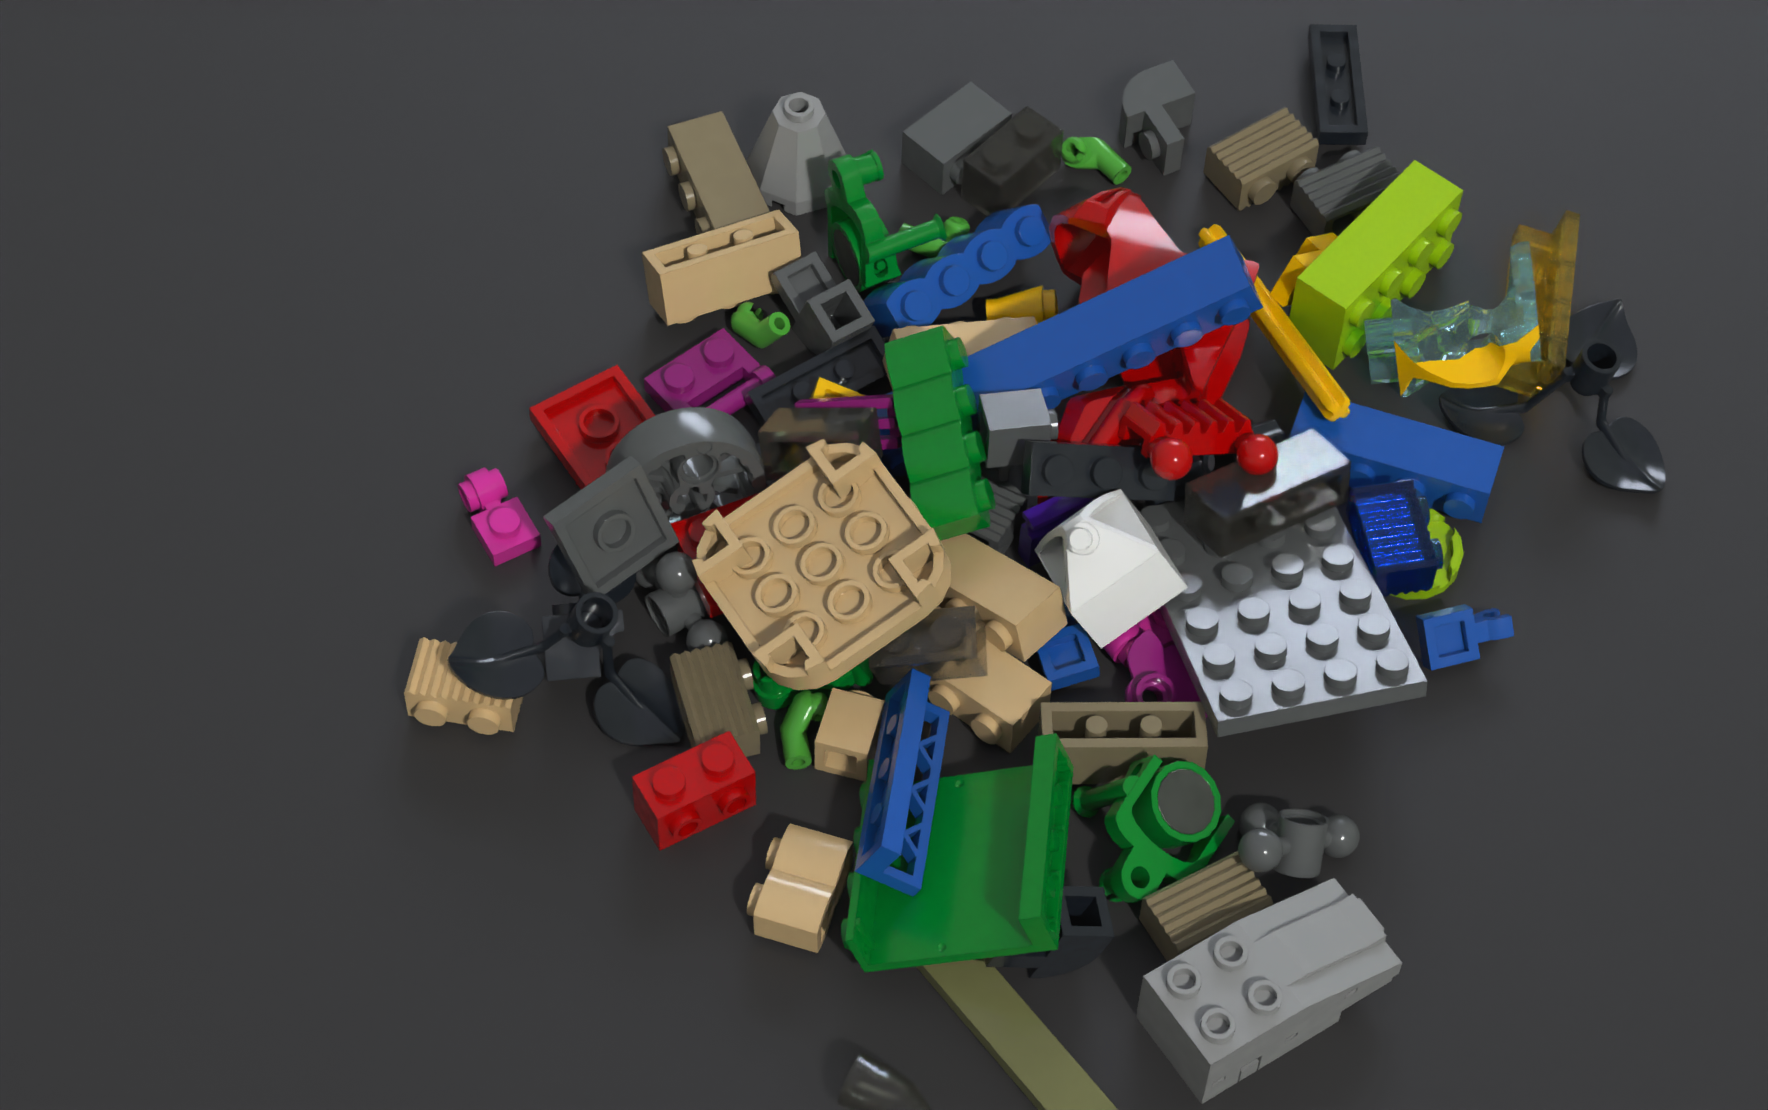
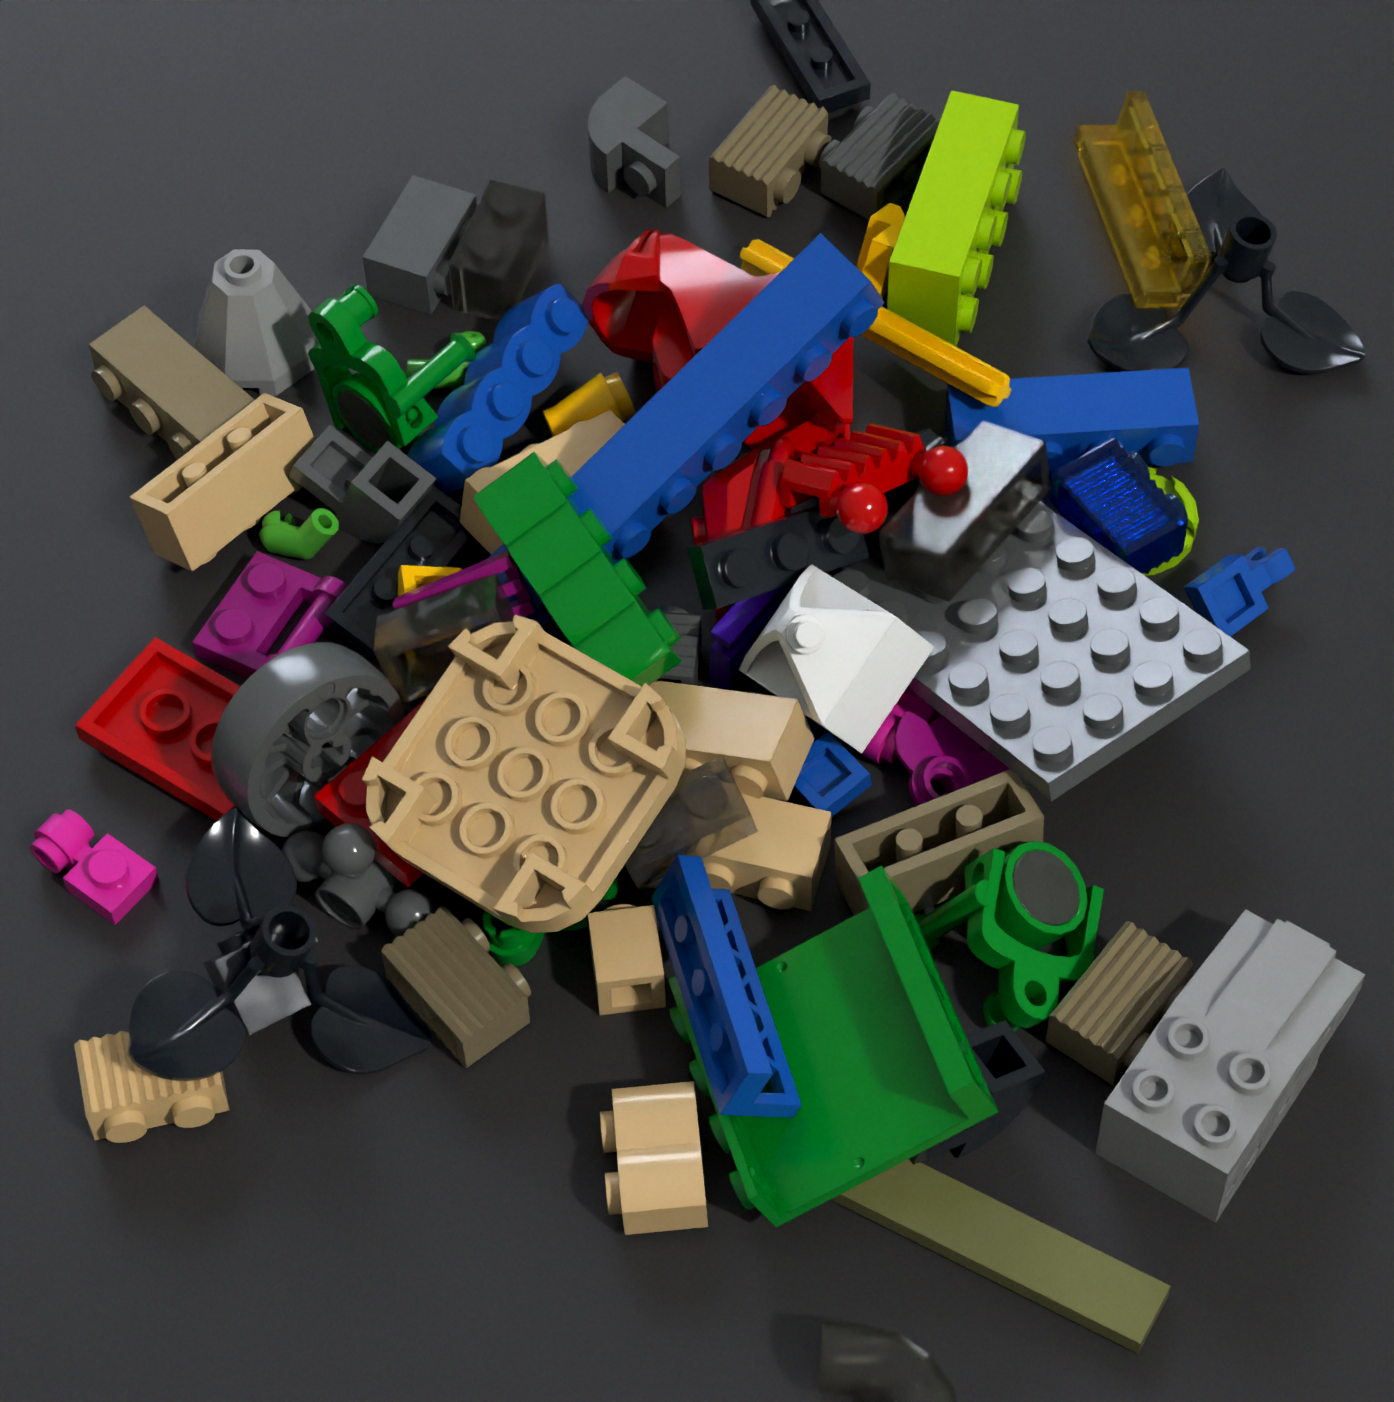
camera: 20 degrees left, 0 degrees up
dark grey plate [543,456,680,594] -> none
red brick [632,731,756,851] -> none
bright green arm [780,690,828,770] -> none
dark grey brick [977,388,1058,481] -> none
bright green arm [1060,136,1132,185] -> none
dark grey piece [1238,803,1360,878] -> none
clear light blue hips [1364,241,1541,397] -> none

